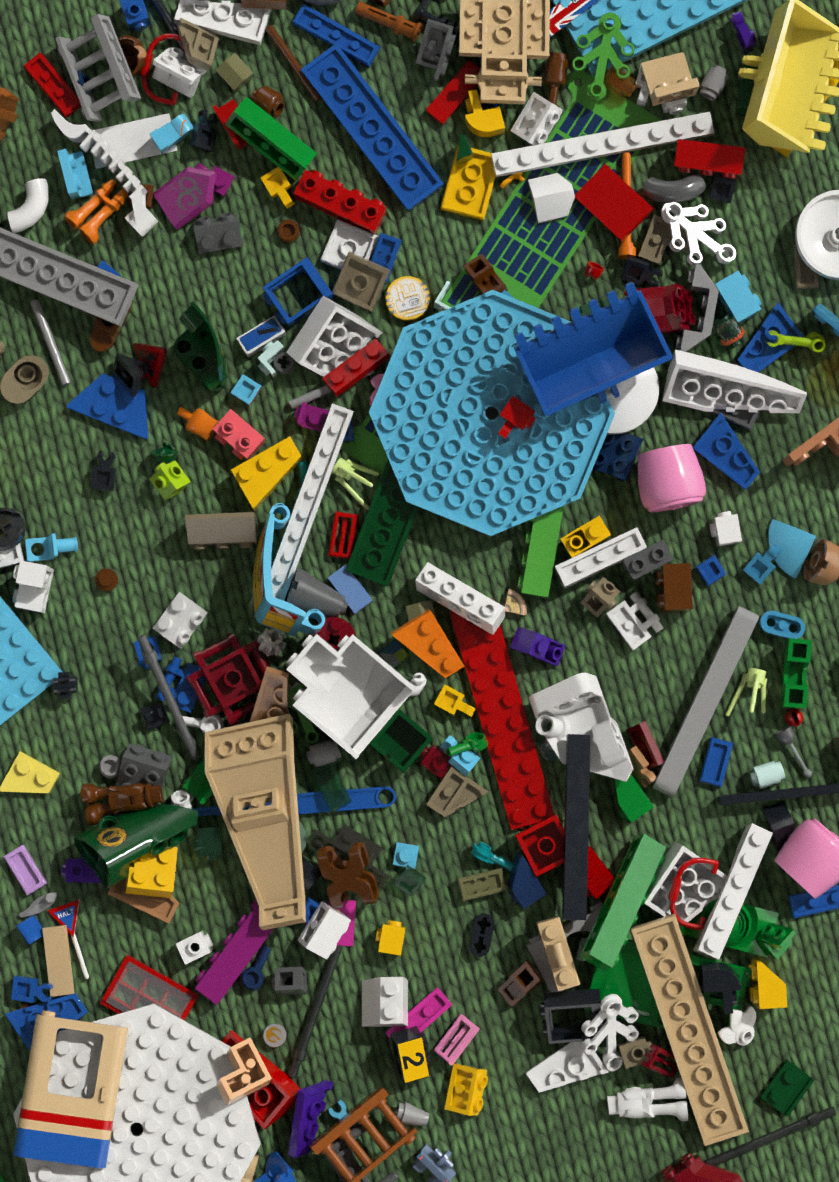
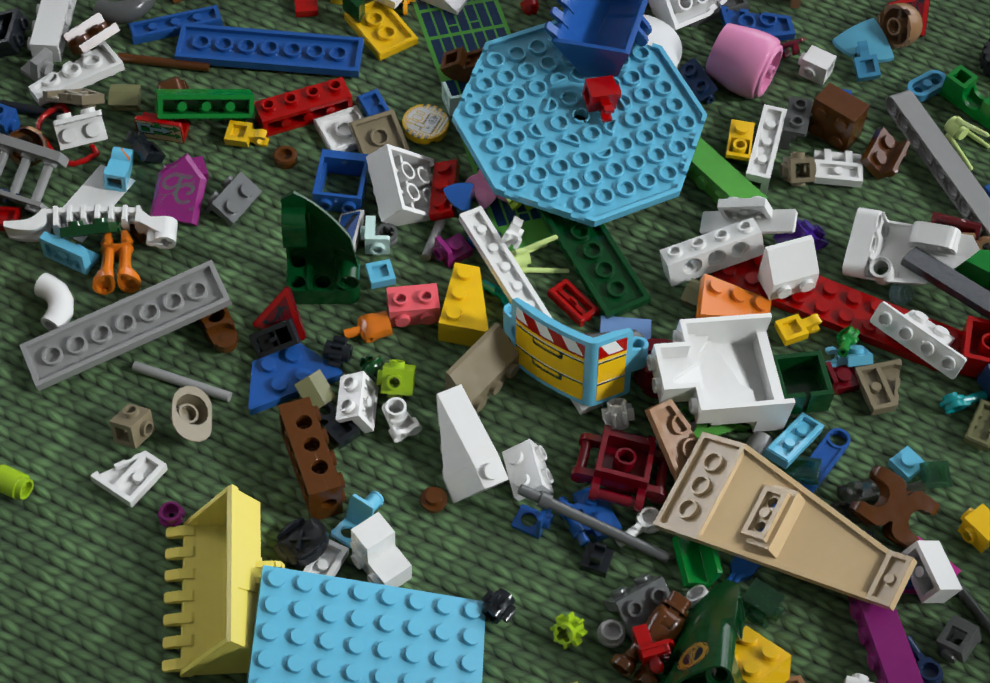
camera: 55 degrees left, 30 degrees down
none -> dark green plate [59,217,121,238]
none -> reddish brown brick [278,397,346,520]
none -> olive piece [294,369,336,409]
none -> black gear [323,335,353,368]
none -> white bracket [336,371,379,433]
none -> white plate [381,397,422,443]
none -> white wedge [436,384,509,504]
none -> blue tile [443,183,475,215]
none -> white plate [501,216,524,250]
none -> lime gear [550,611,588,649]
none -> red piece [632,623,675,674]
none -> white bracket [700,196,798,235]
none -> white slope [757,235,819,300]
none -> medium azure tile [763,412,825,469]
none -> dark red piece [780,37,807,58]
none -> reddish brown bracket [860,127,911,180]
none -> white bracket [870,301,967,379]

